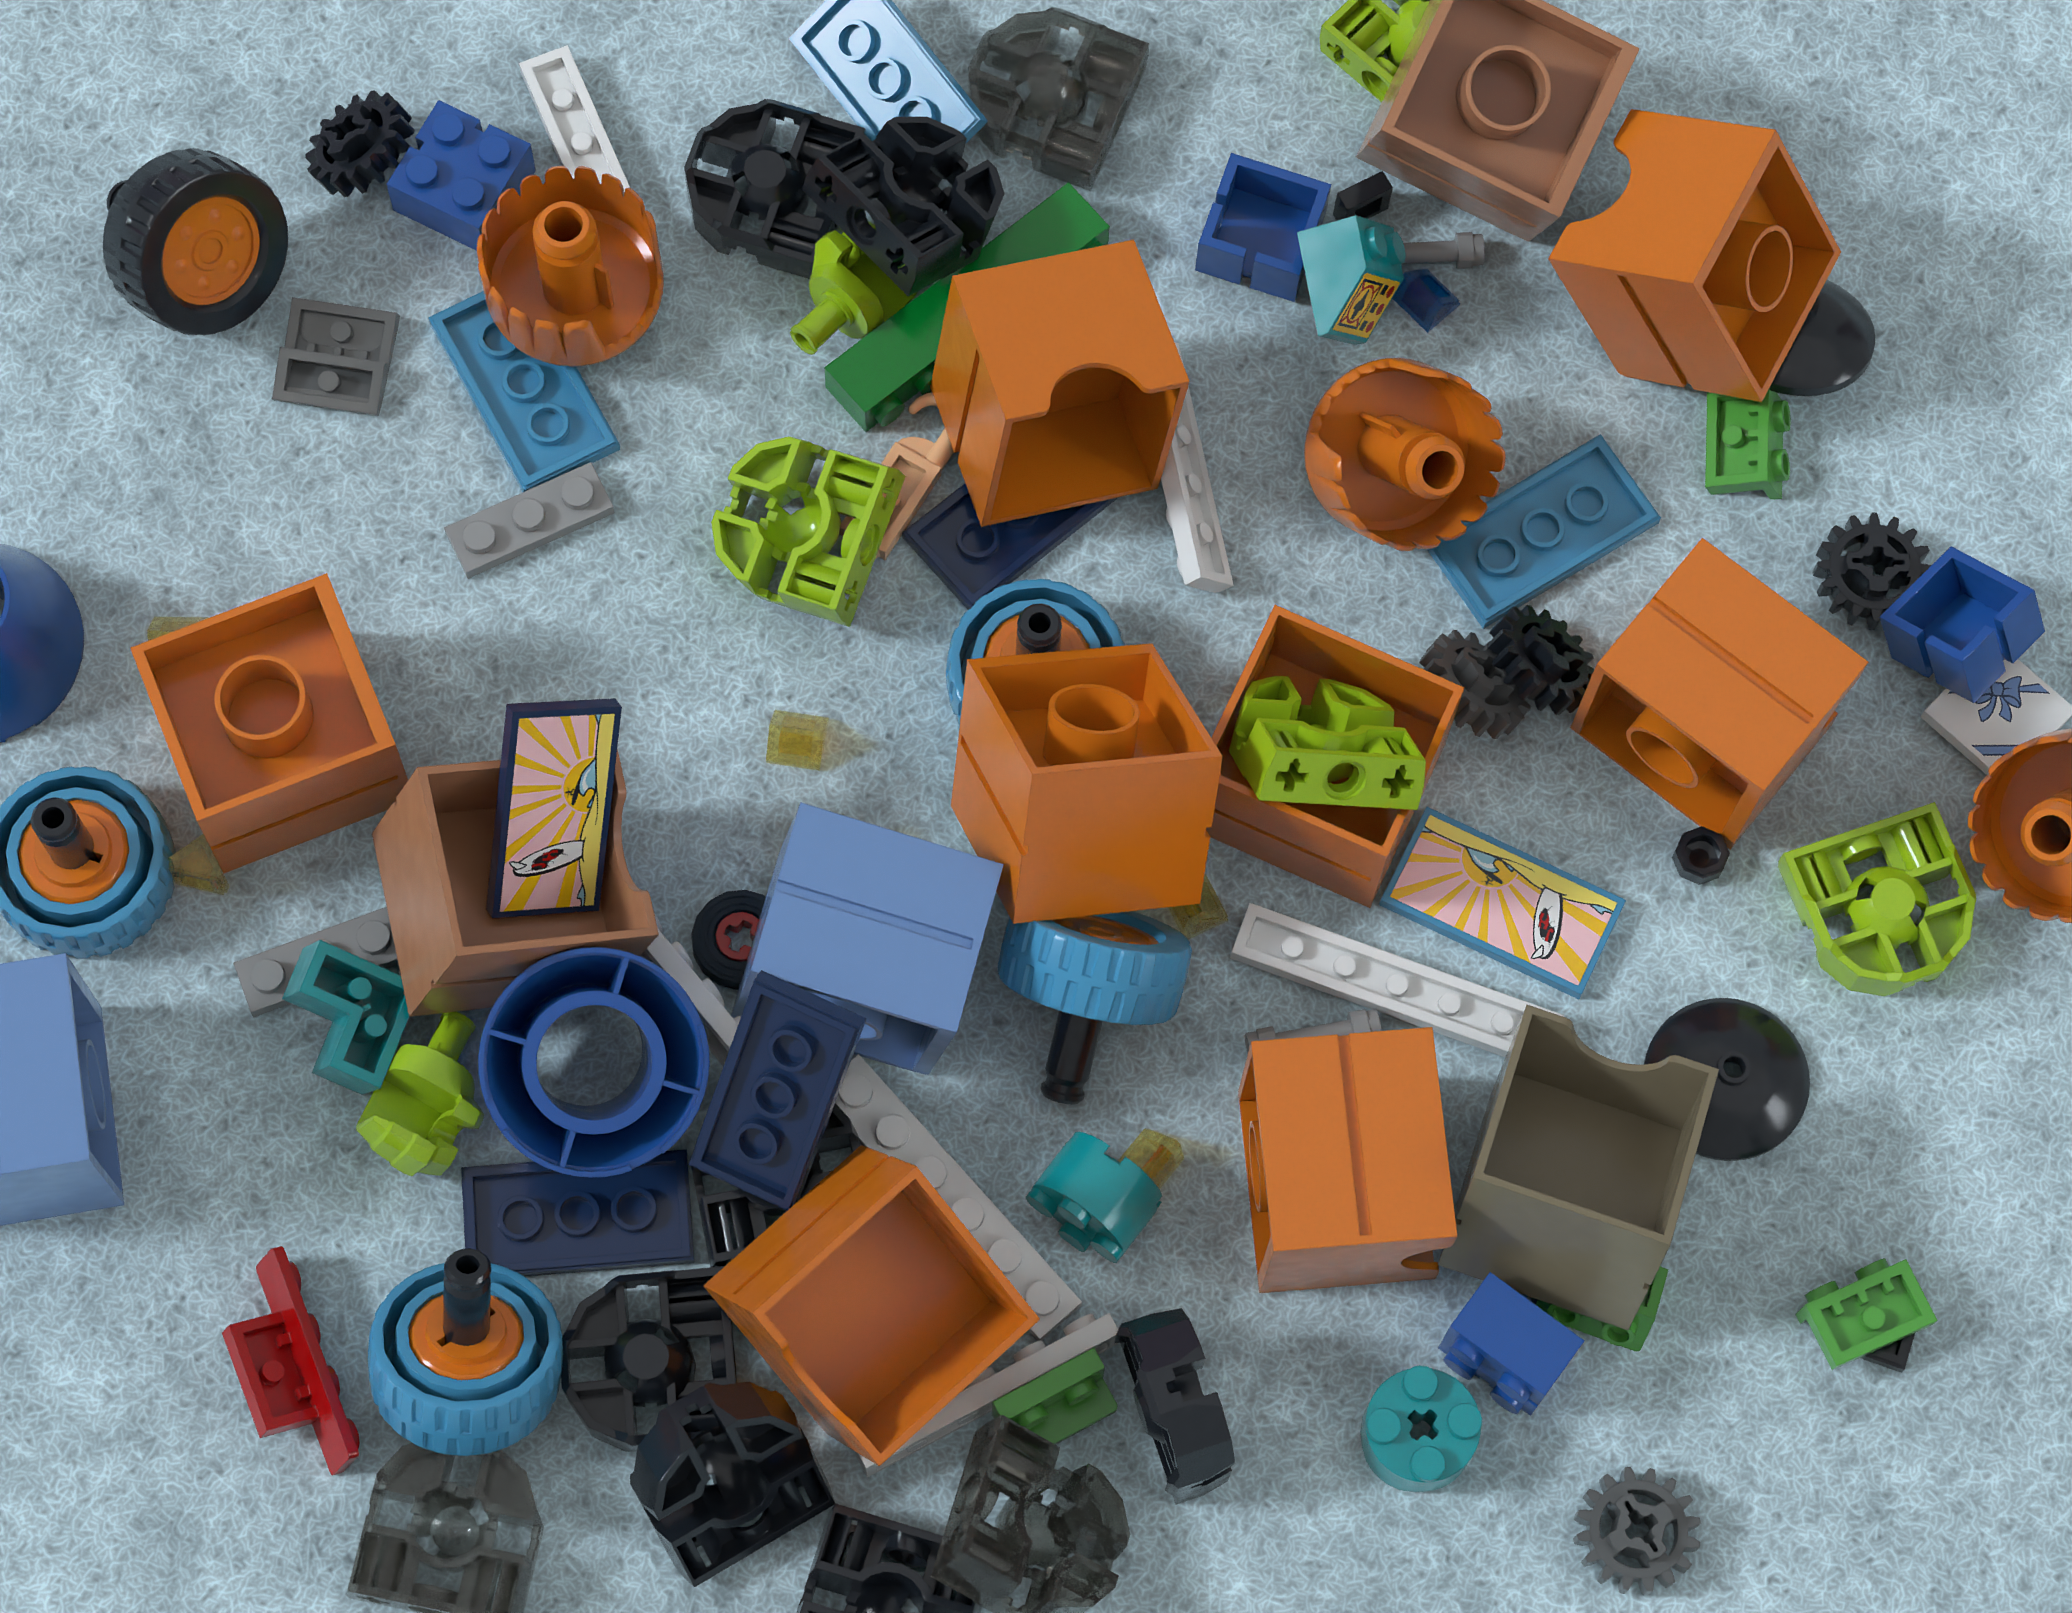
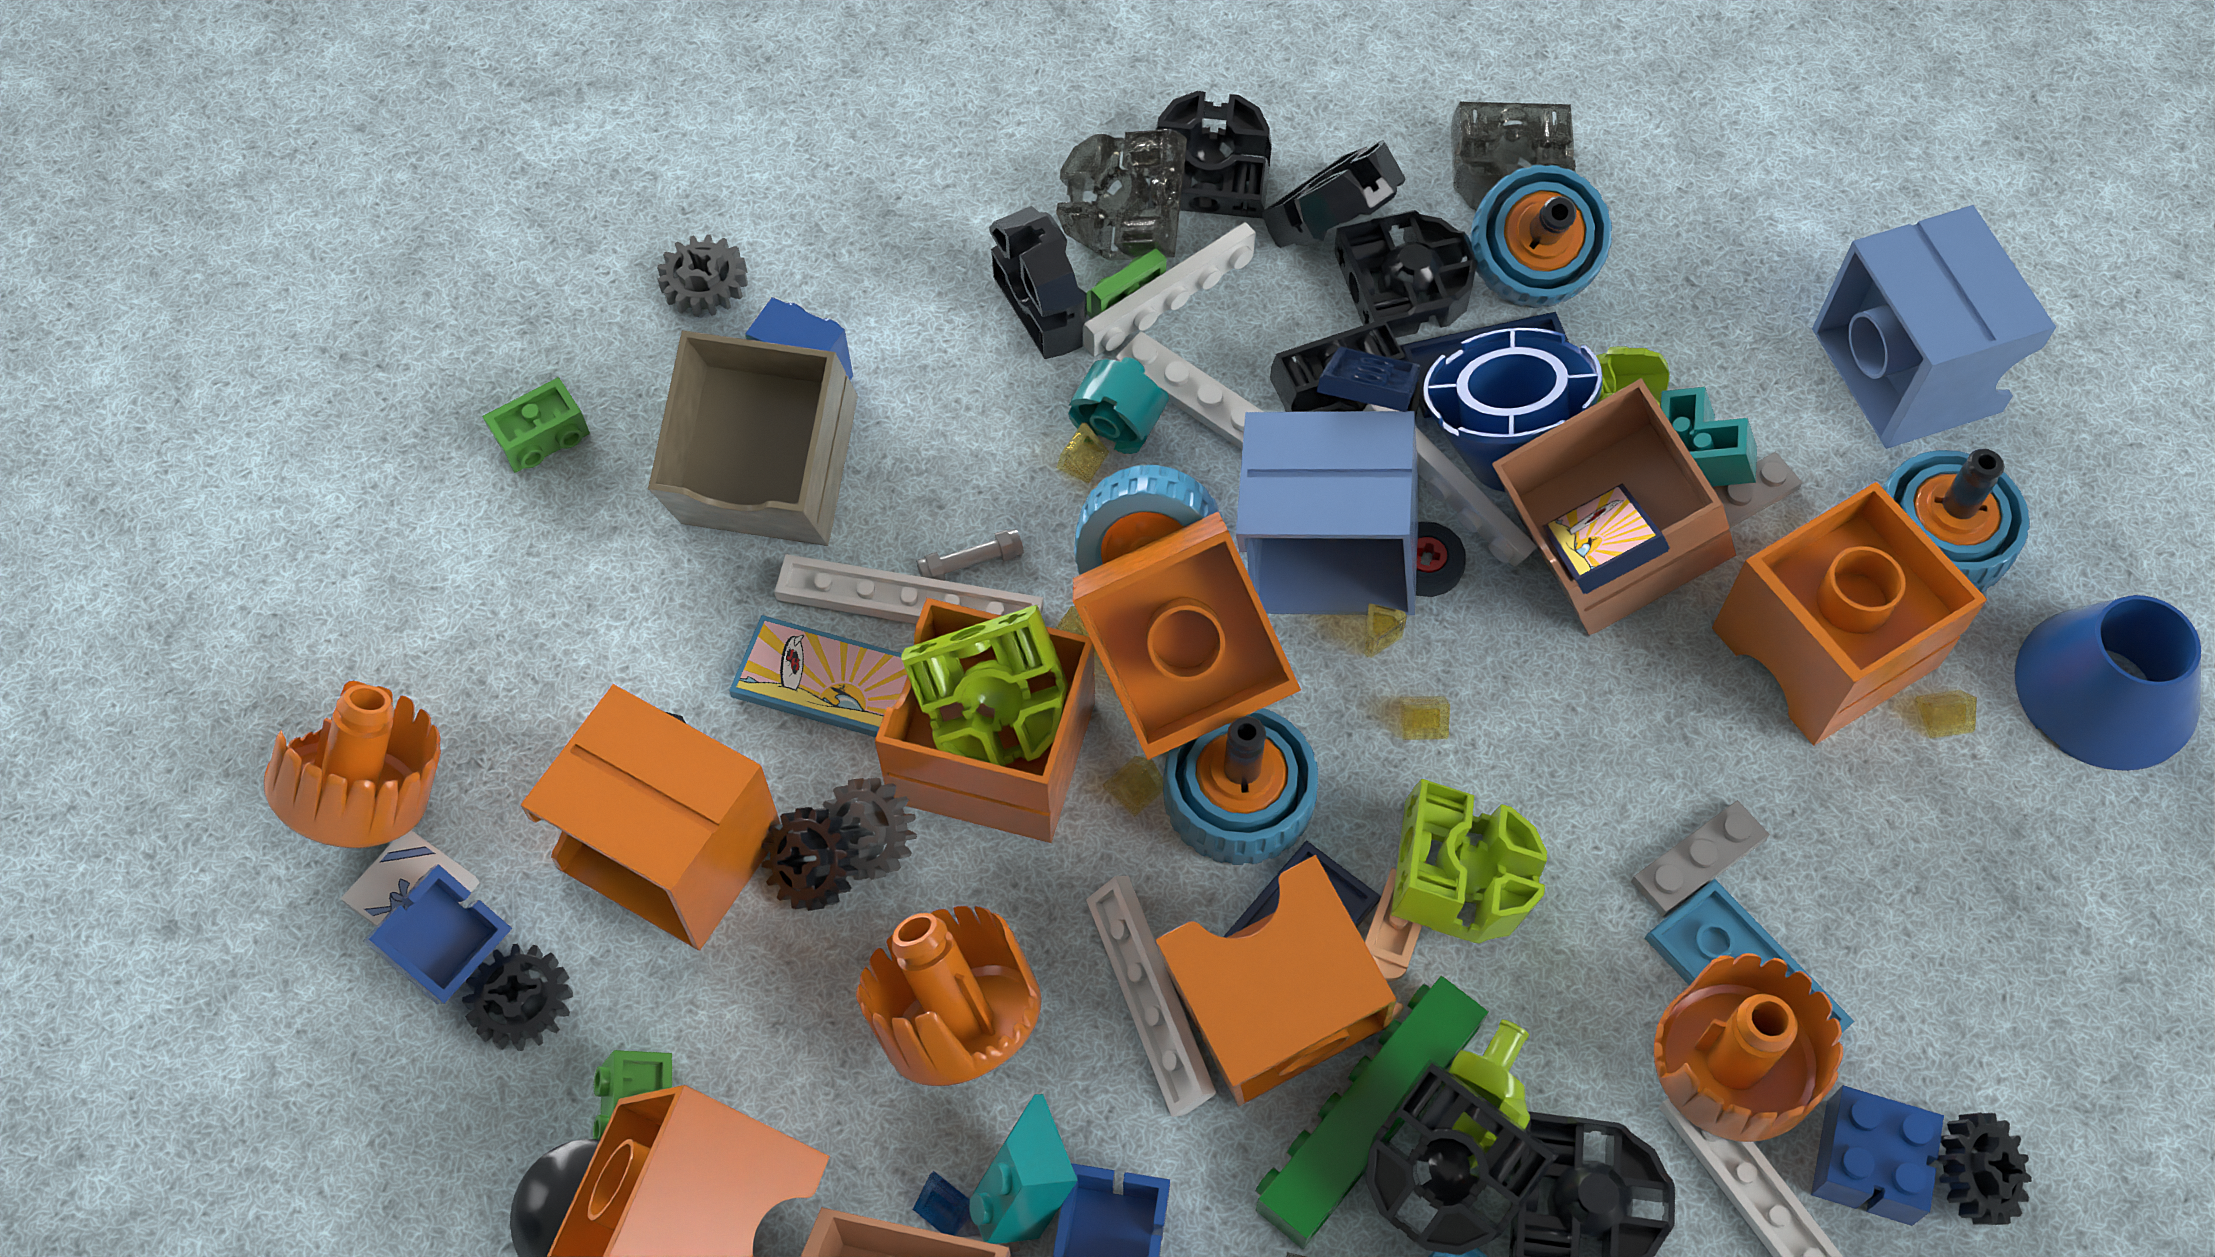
camera: 175 degrees right, 10 degrees down
black wheel [102,148,288,336] -> none
red bracket [222,1246,360,1475] -> none
dark grey slope [272,297,400,416] -> none
orange piece [703,1145,1040,1466] -> none
orange piece [1238,1027,1457,1293] -> none
teal brick [1360,1365,1482,1492] -> none
dark azure tile [1427,434,1661,629] -> none
black dish [1644,998,1810,1161] -> none
lime connector [1778,802,1976,997] -> none

